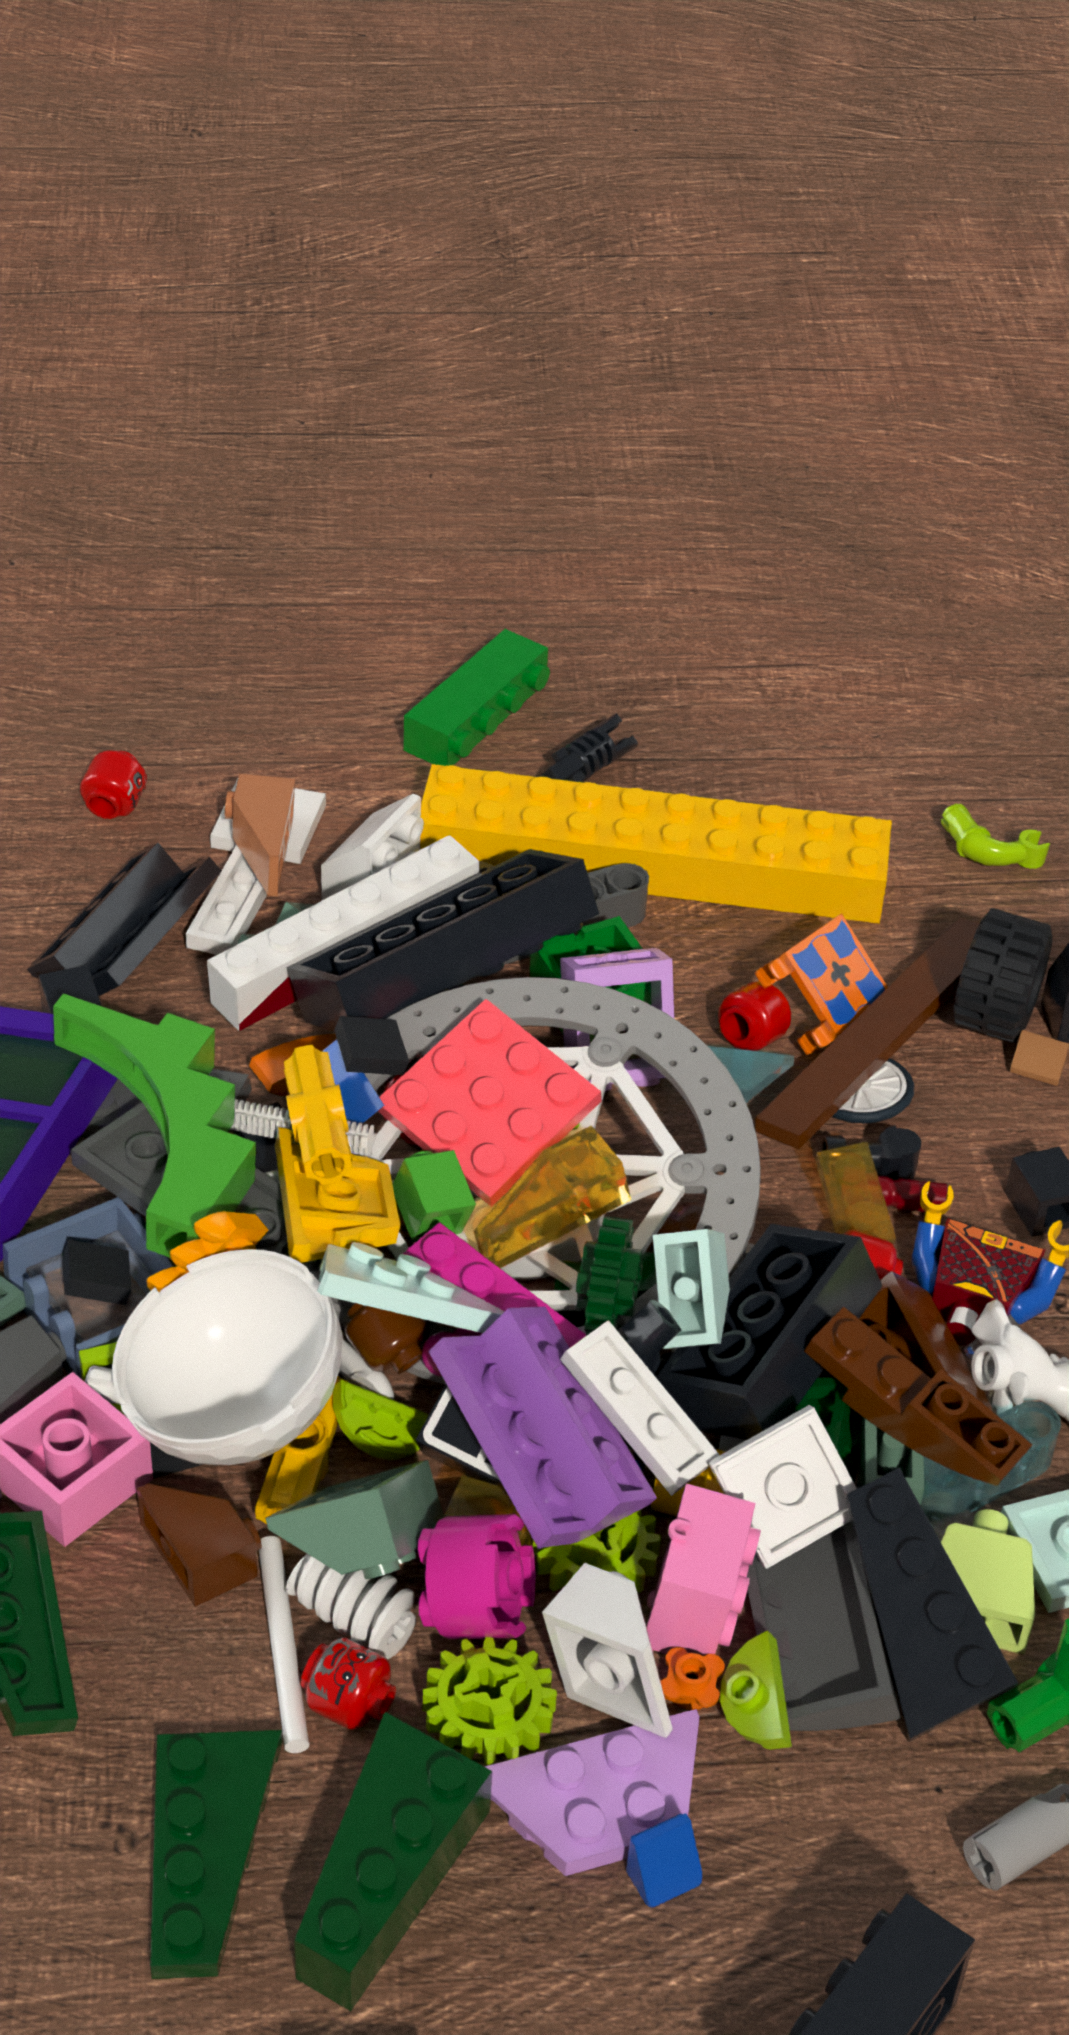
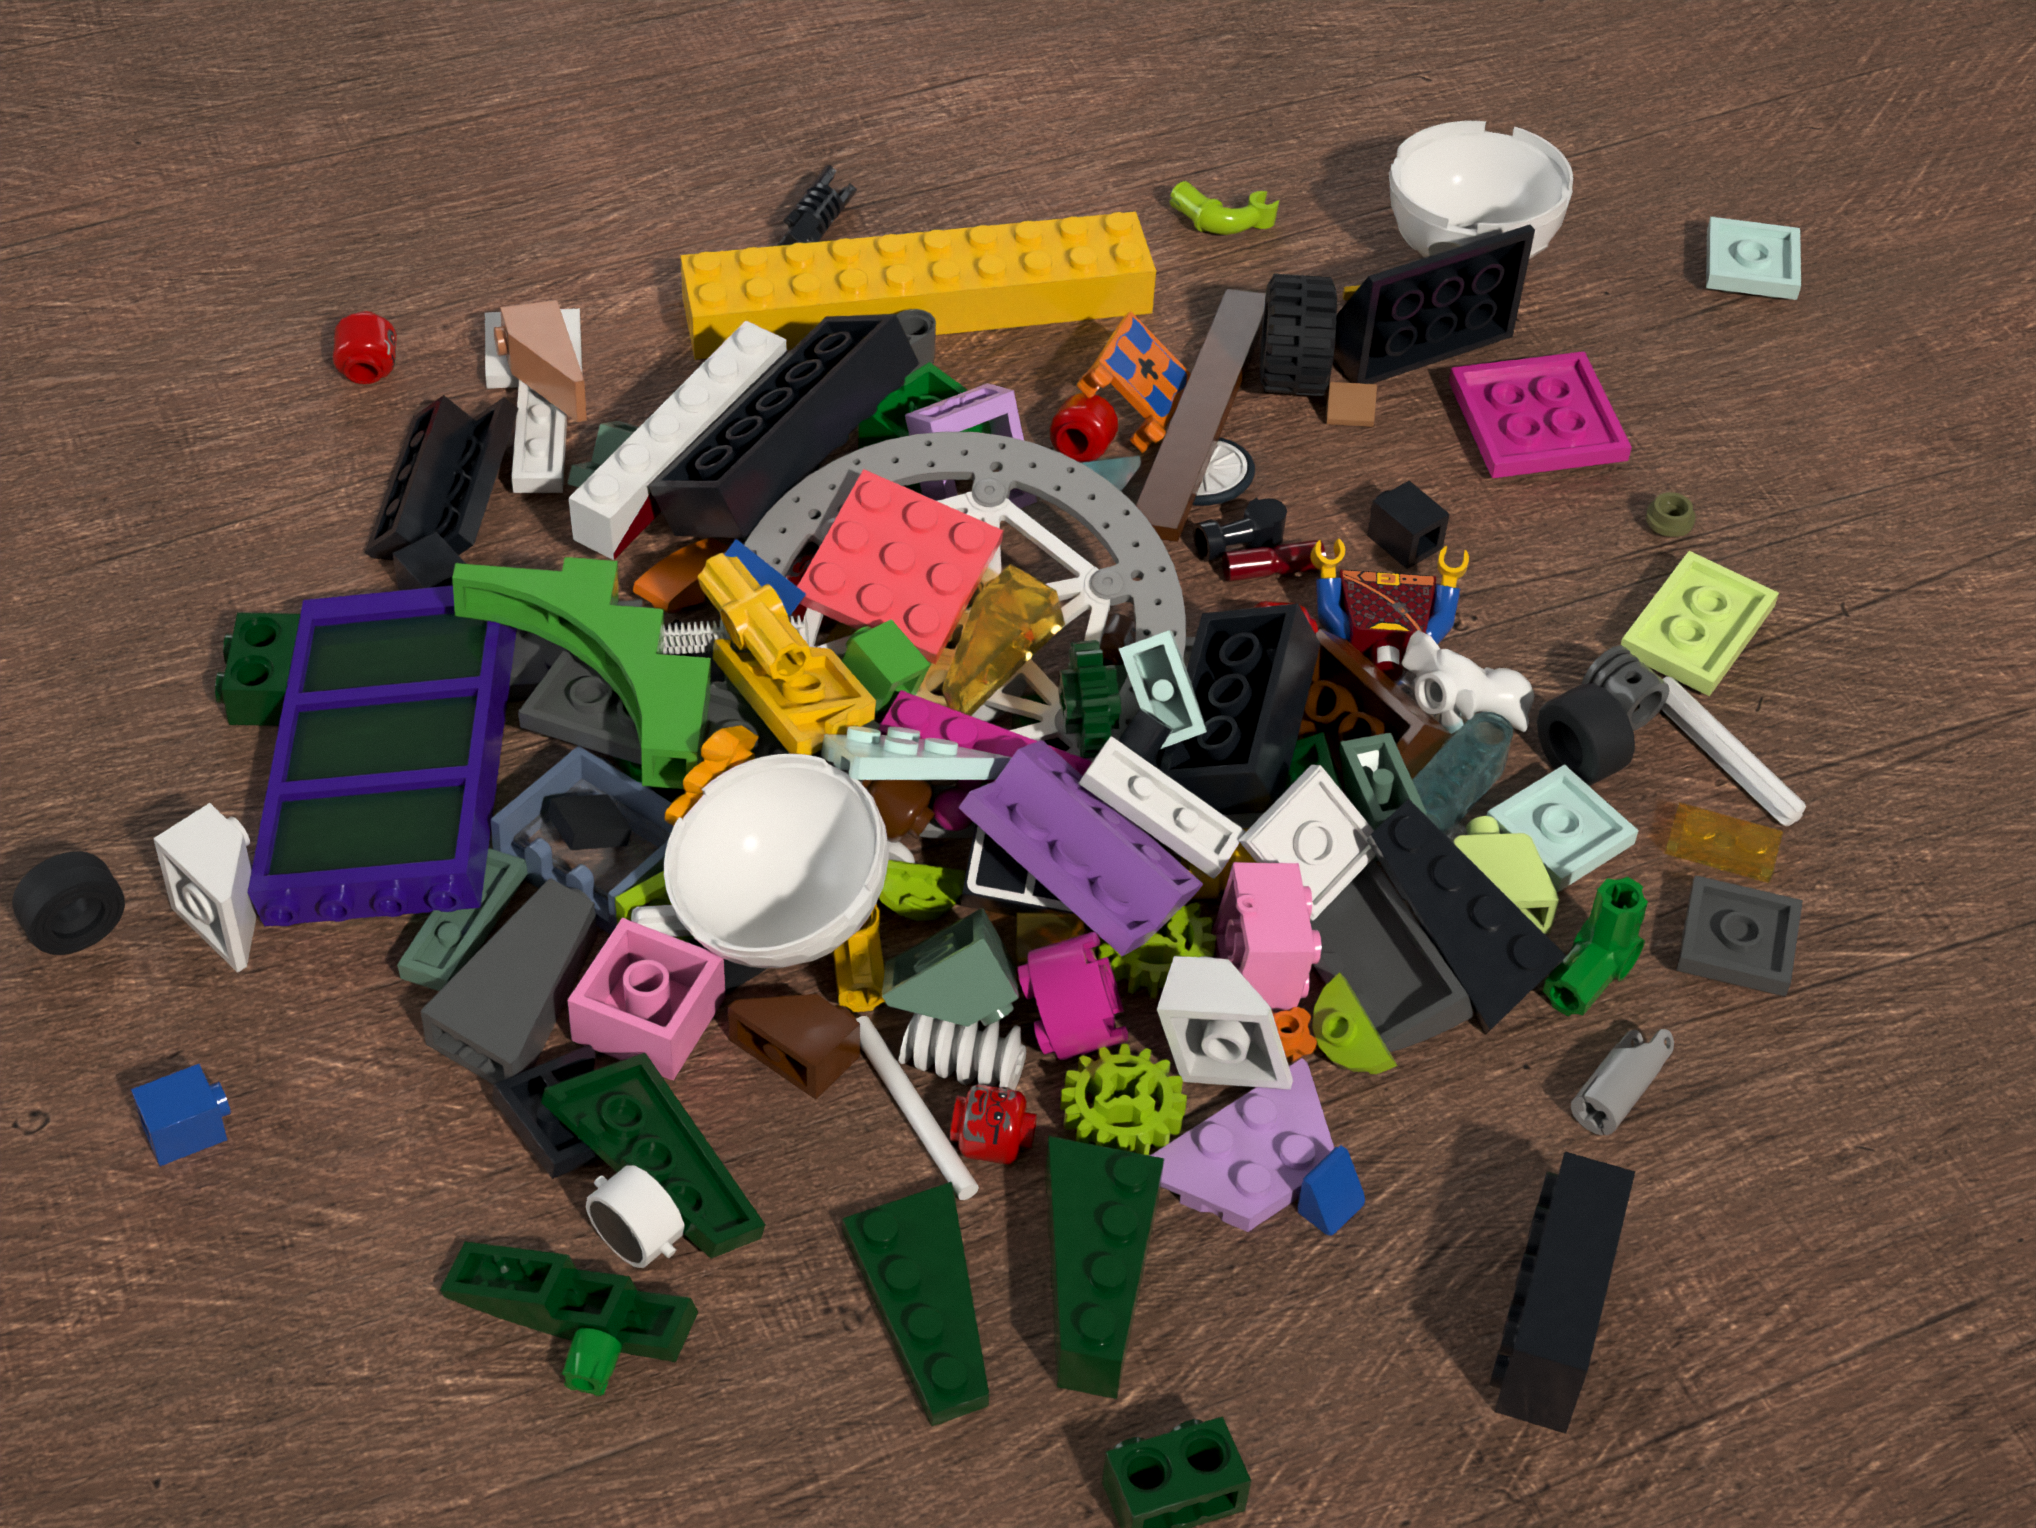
camera: 20 degrees left, 5 degrees up
white slope [321,794,424,900] -> none
black piece [334,1016,409,1075] -> none
green brick [403,629,550,766] -> none
reddish brown slope [804,1307,1032,1486] -> none
clear yellow plate [815,1142,896,1245] -> none

